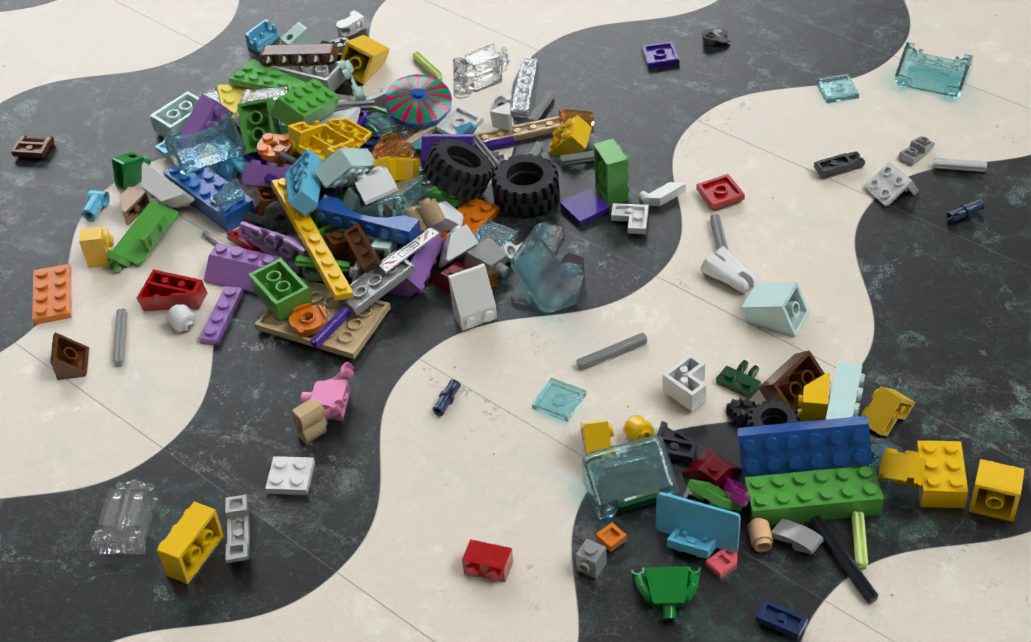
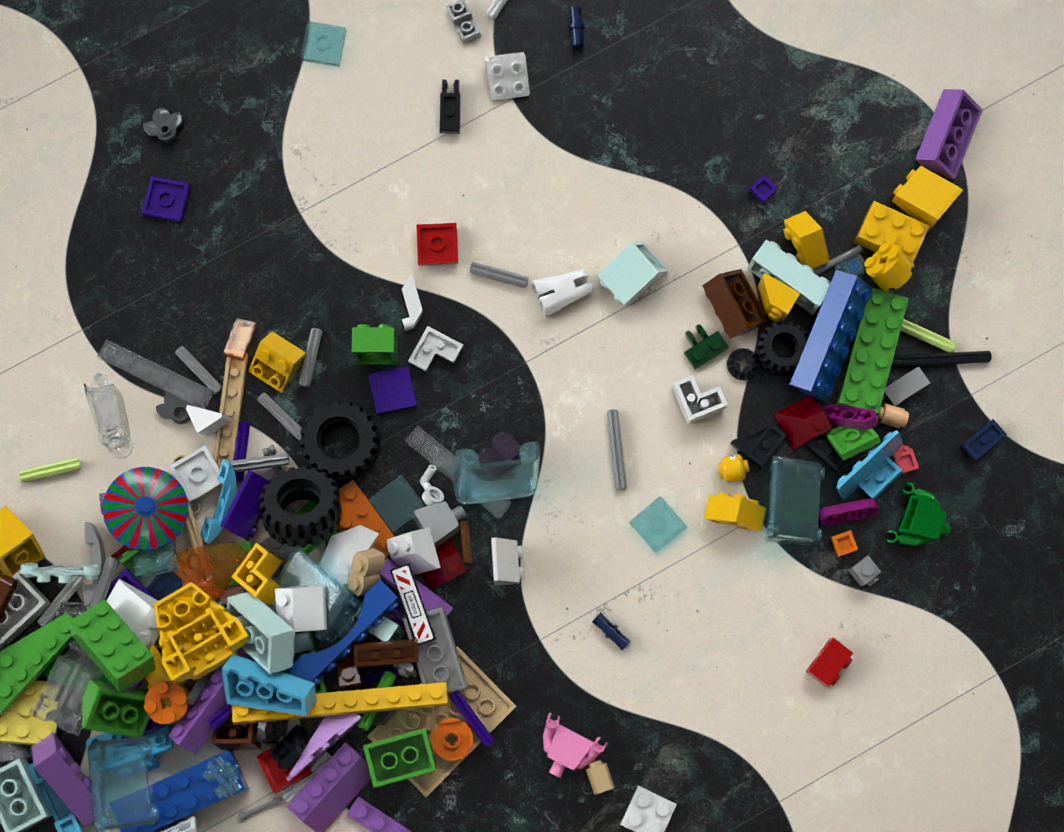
camera: 75 degrees left, 35 degrees up
none -> dark purple plate [749,174,778,204]
none -> magenta beam [818,499,879,526]

